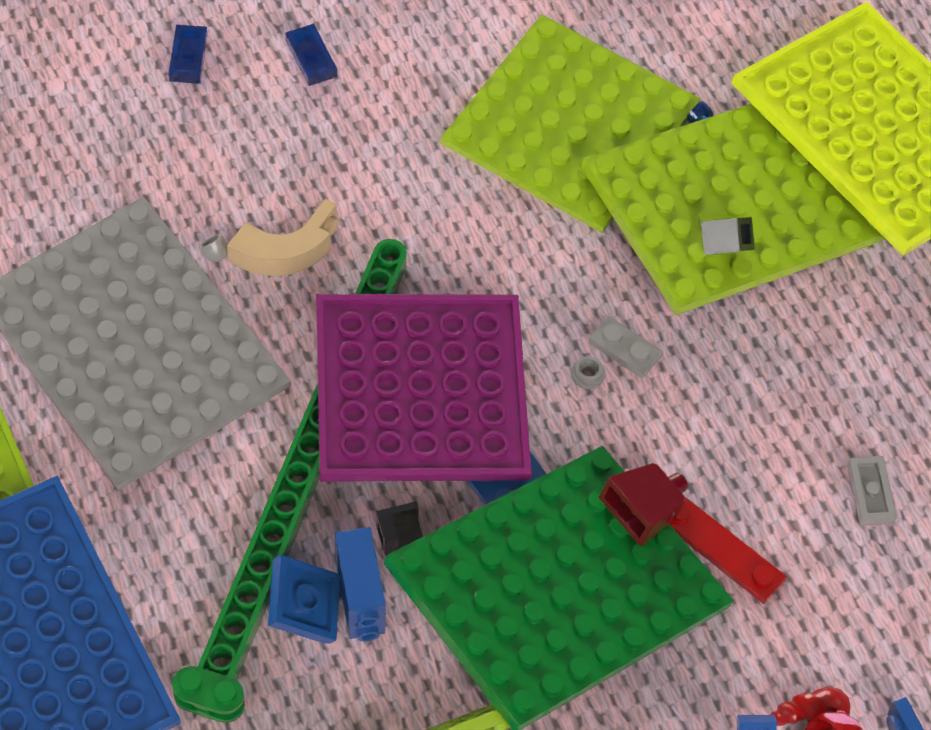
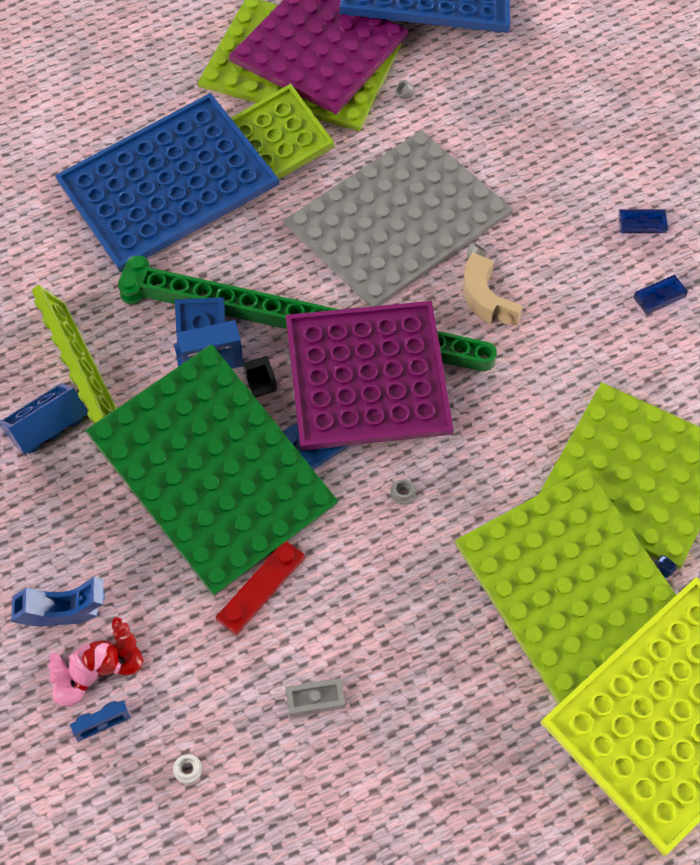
camera: 90 degrees right, 0 degrees up
light grey plate [588,316,663,379] -> none
dark red torso [599,463,688,547] -> none
panel [701,217,755,255] -> none

